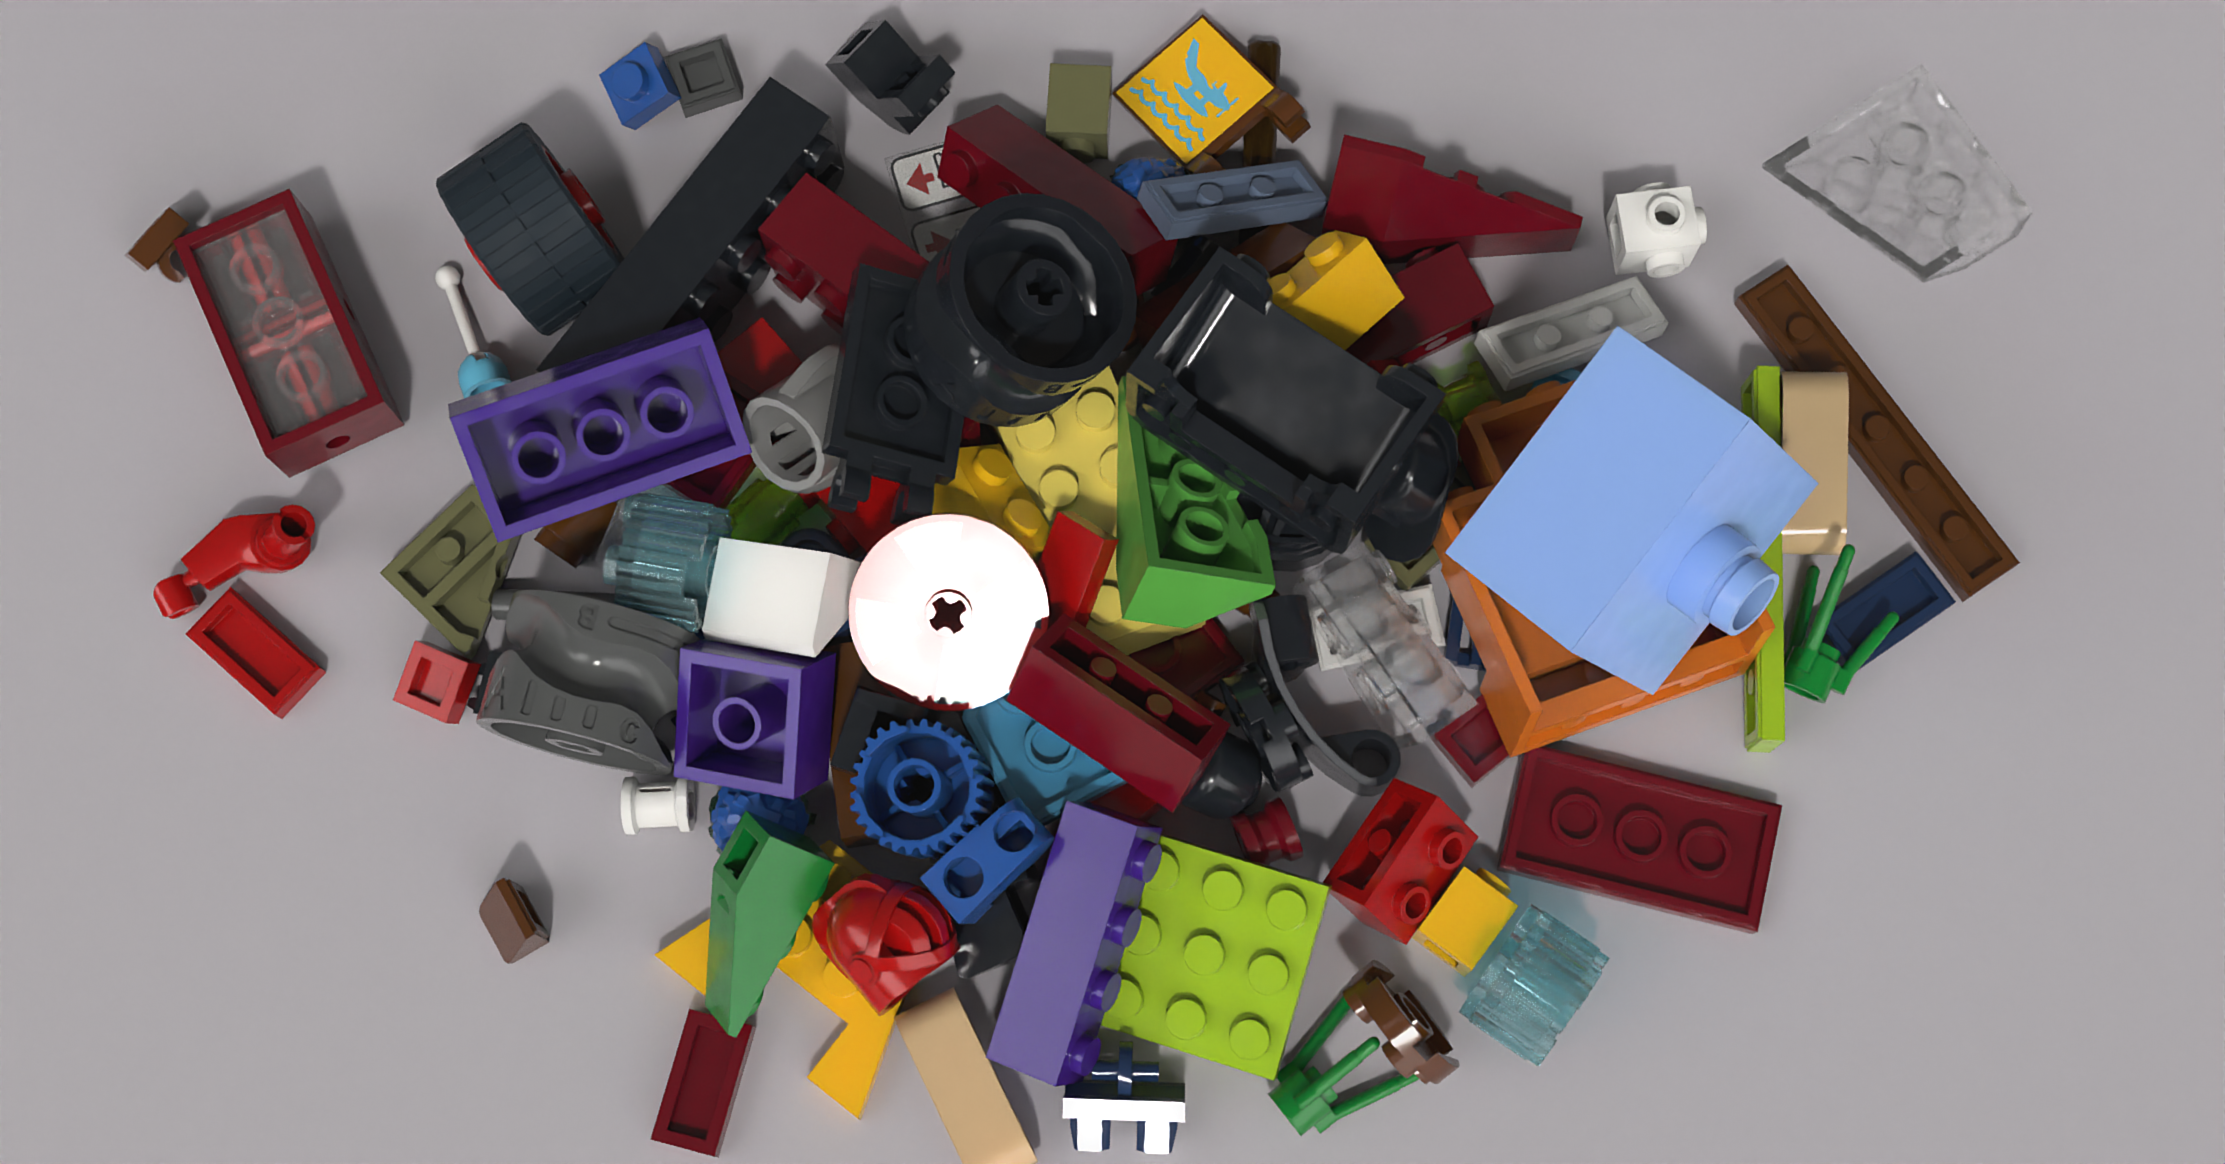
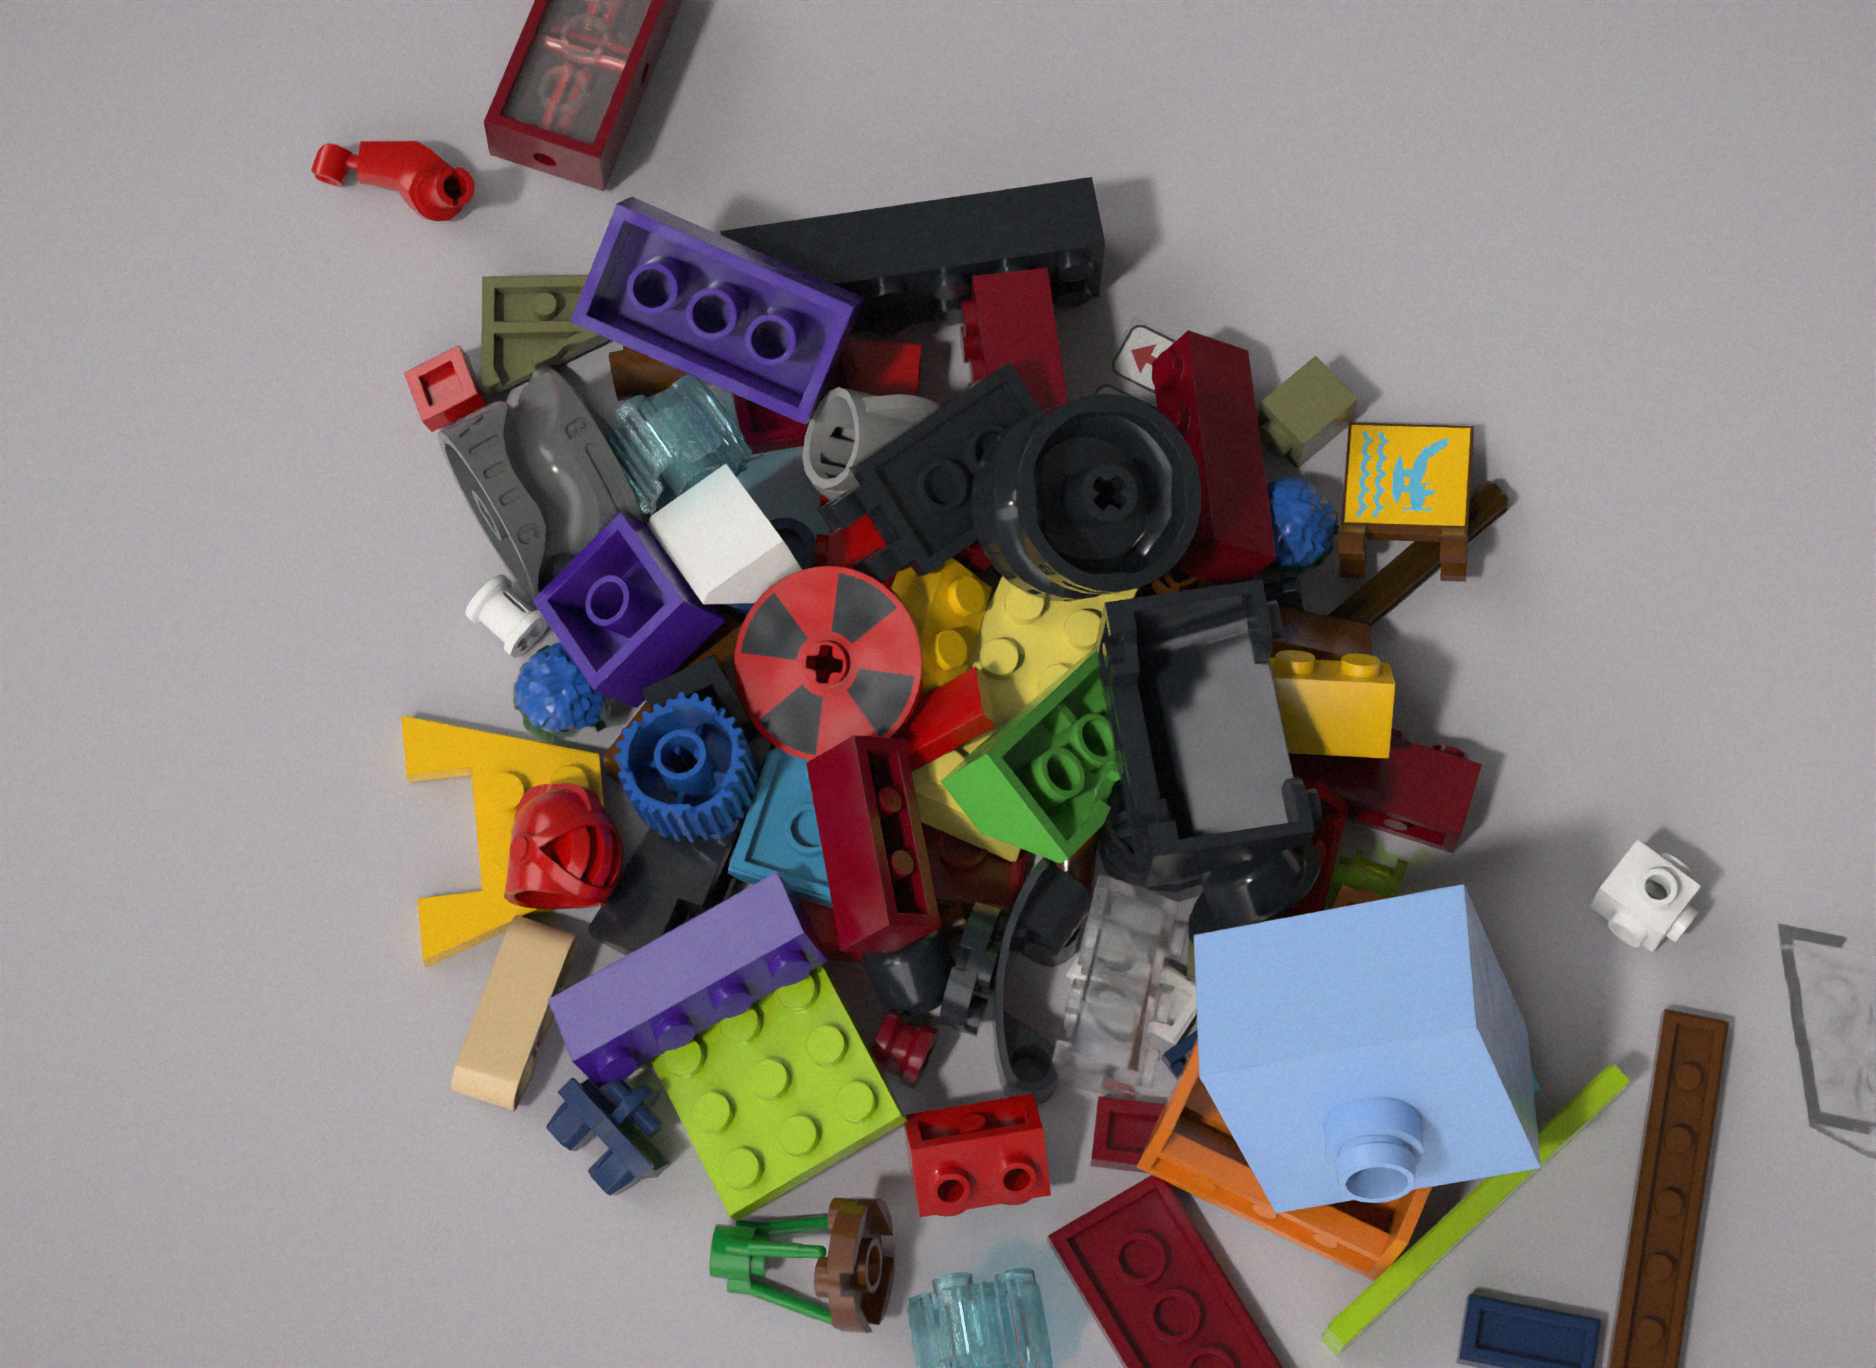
camera: 40 degrees right, 5 degrees down
red tile [186,587,326,719] -> none
hinge [435,266,512,398] -> none
black wheel [436,122,624,336] -> none
reddish brown slope [479,878,550,964] -> none
blue plate [599,42,681,130] -> none
dark red tile [650,1009,756,1158] -> none
dark grey tile [665,38,743,118] -> none
green slope [705,811,835,1037] -> none
clear neon green brick [712,478,808,545] -> none
black brick [825,20,956,135] -> none
blue leg [920,797,1054,924] -> none
sand blue tile [1137,160,1329,241] -> none
dark red wedge [1321,134,1583,264] -> none
yellow brick [1411,866,1518,977] -> none
white tile [1474,276,1669,392] -> none
tan beam [1780,371,1849,555] -> none
green plant [1784,544,1899,703] -> none

